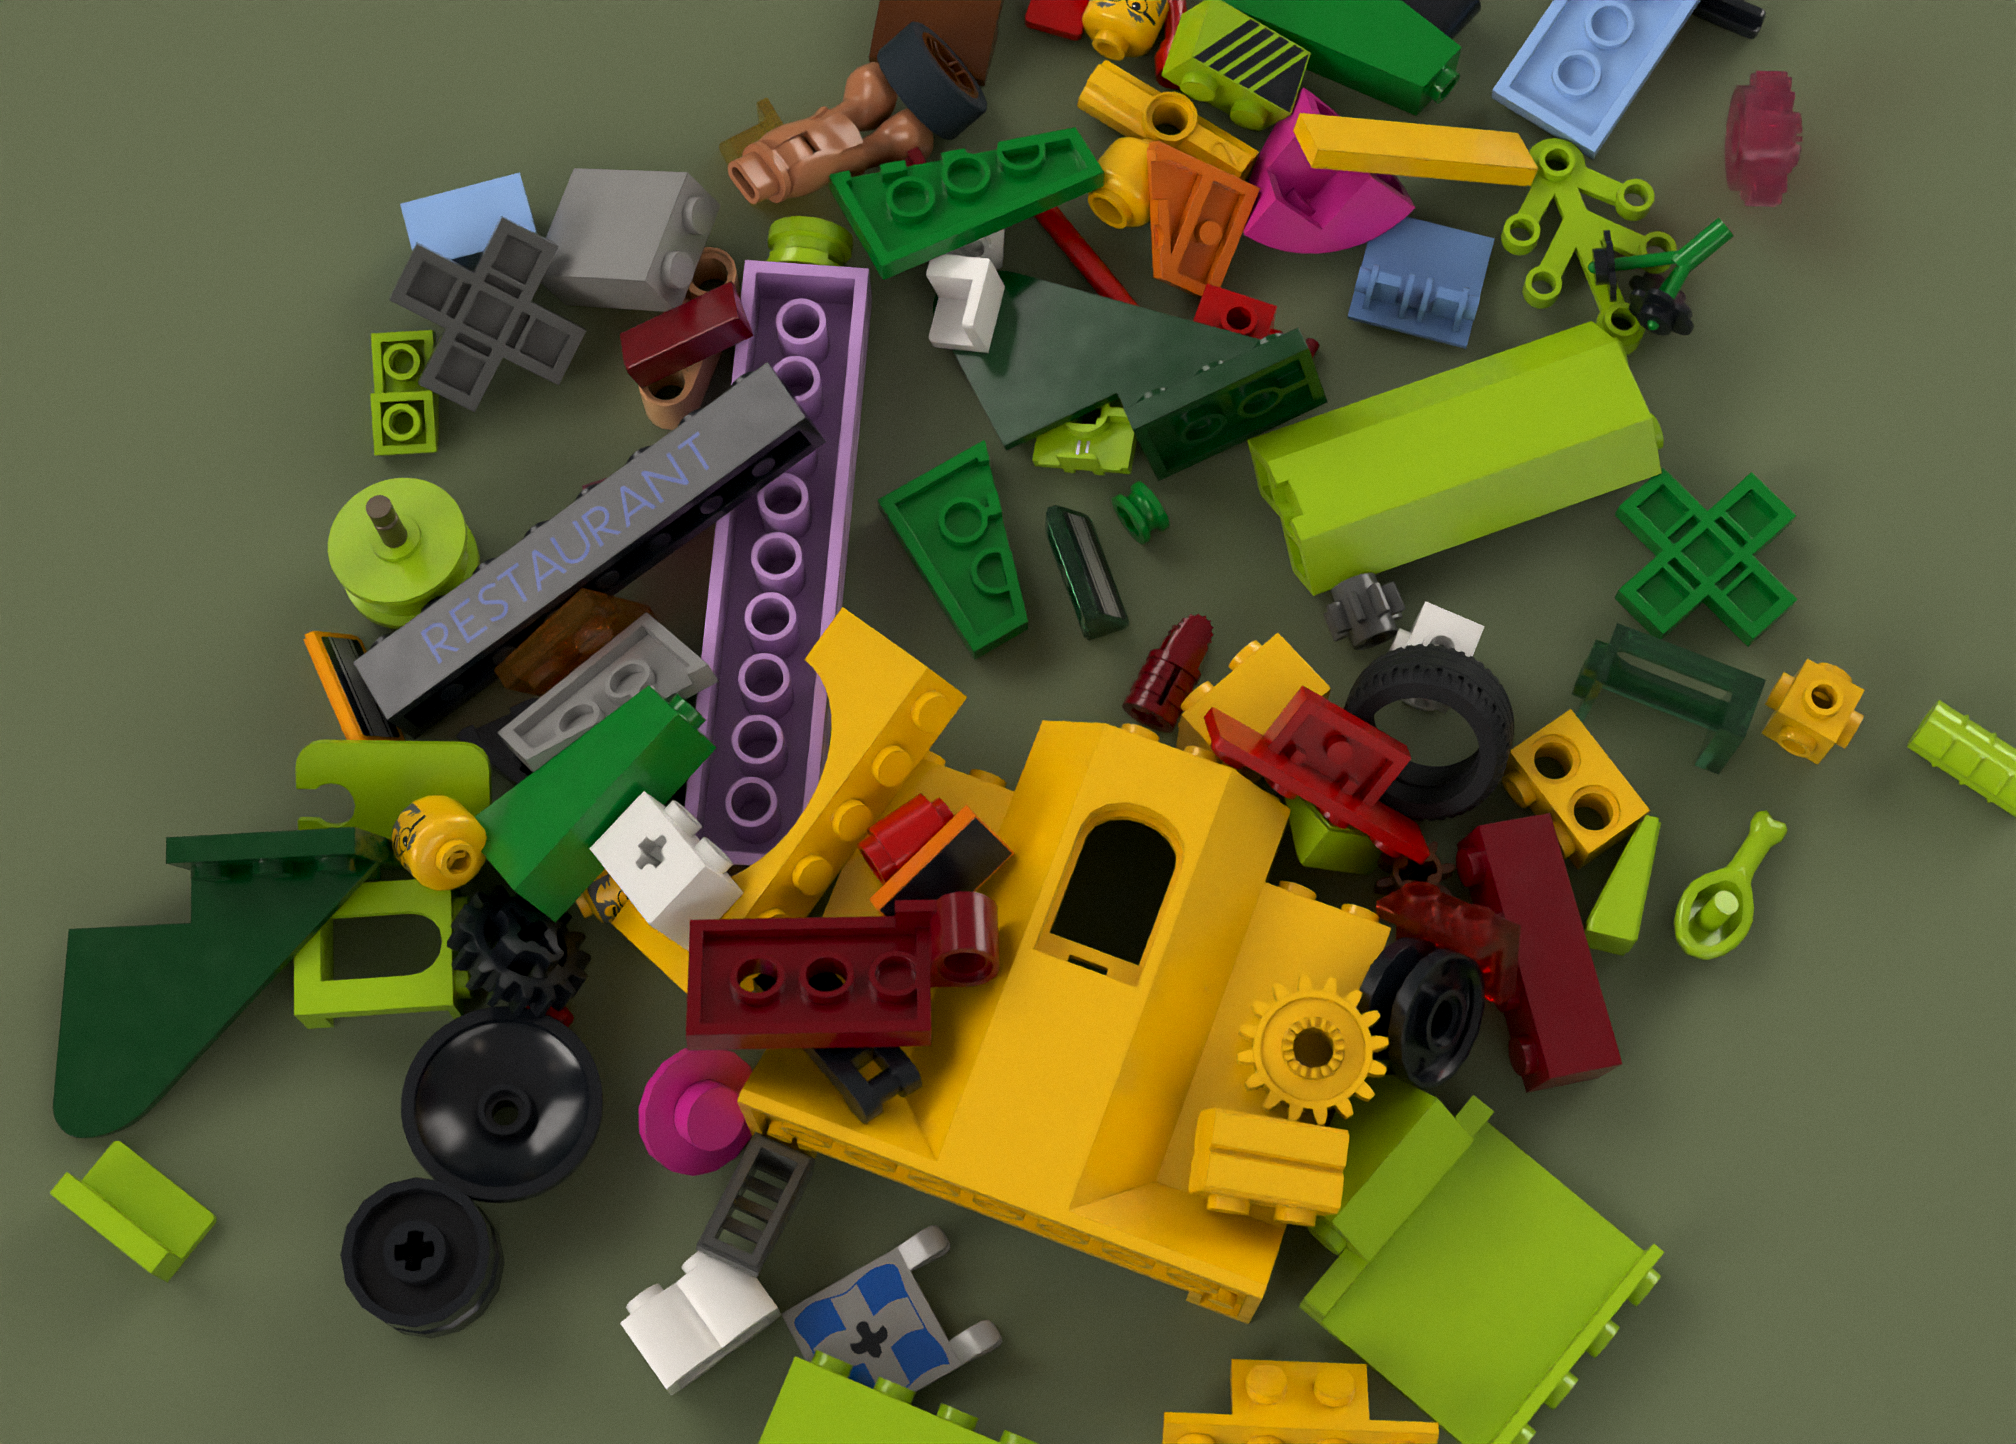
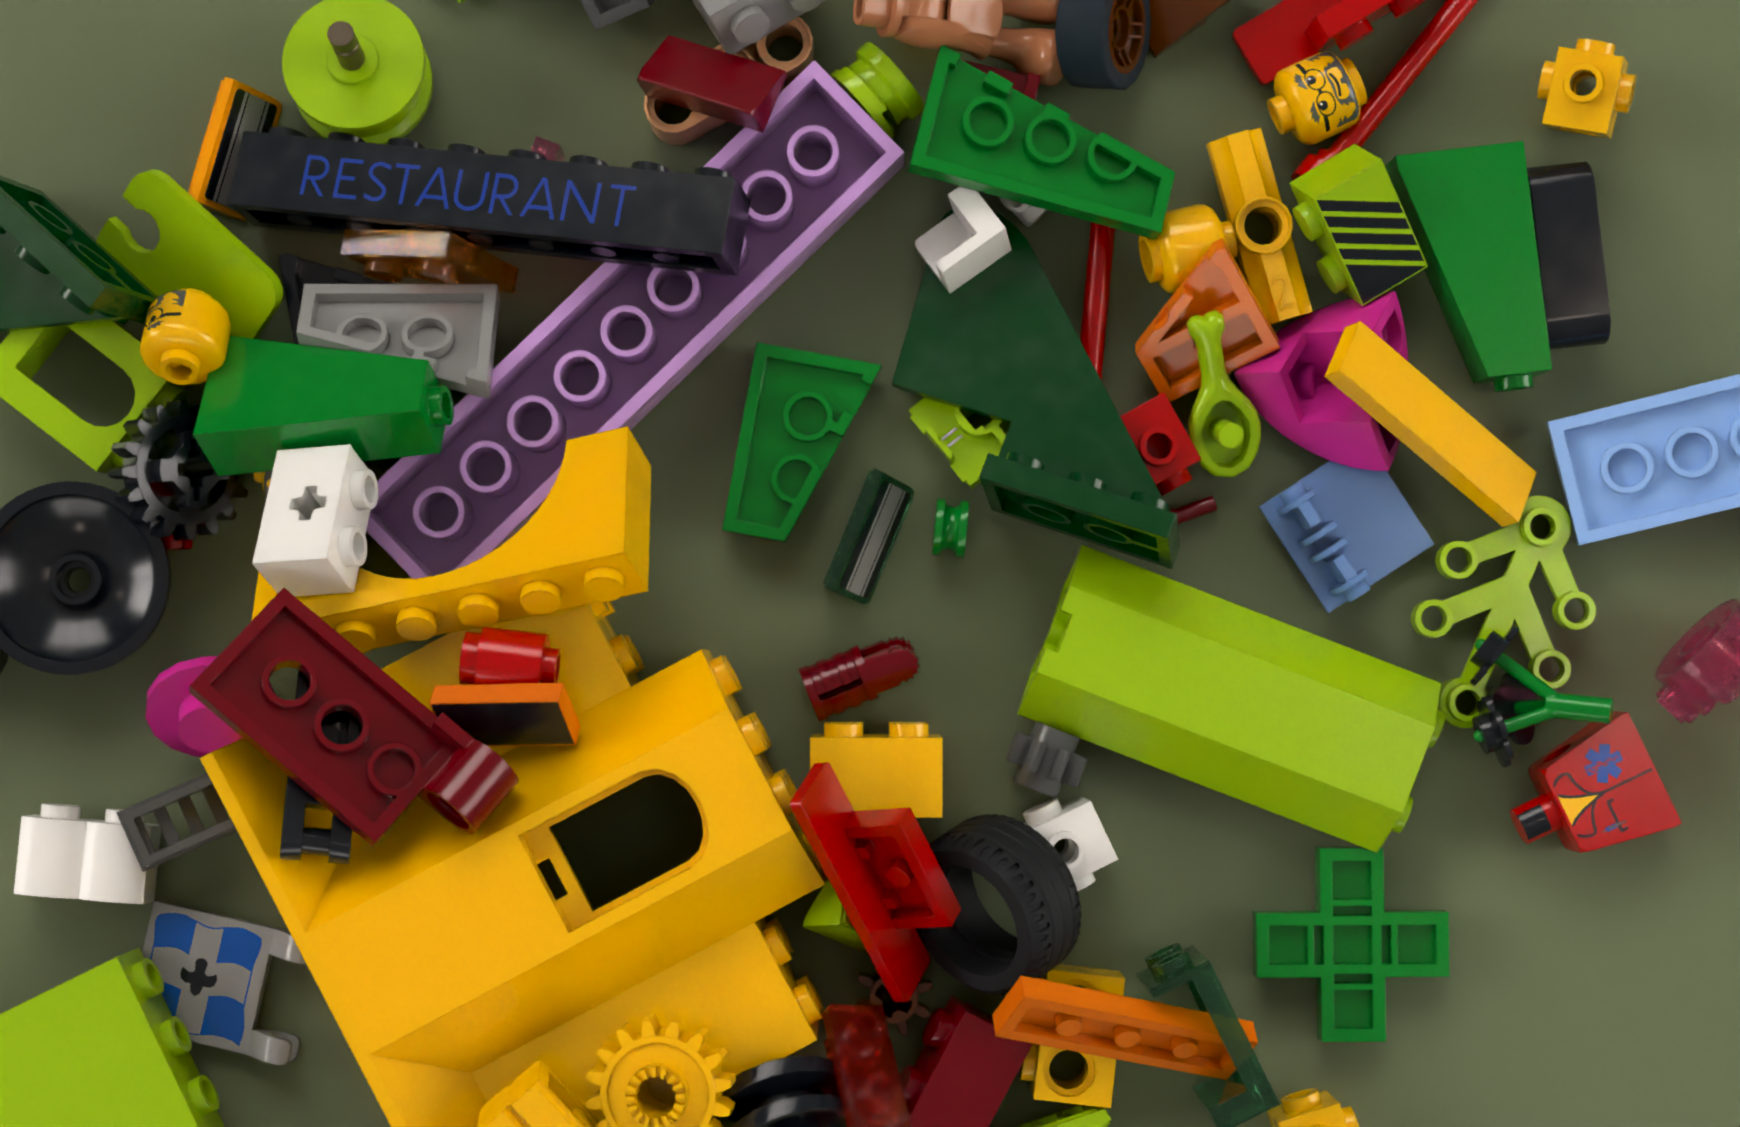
camera: 40 degrees right, 15 degrees up
none -> orange plate [992,975,1258,1080]
none -> lime piece [1187,310,1261,477]
none -> red torso [1509,711,1682,853]

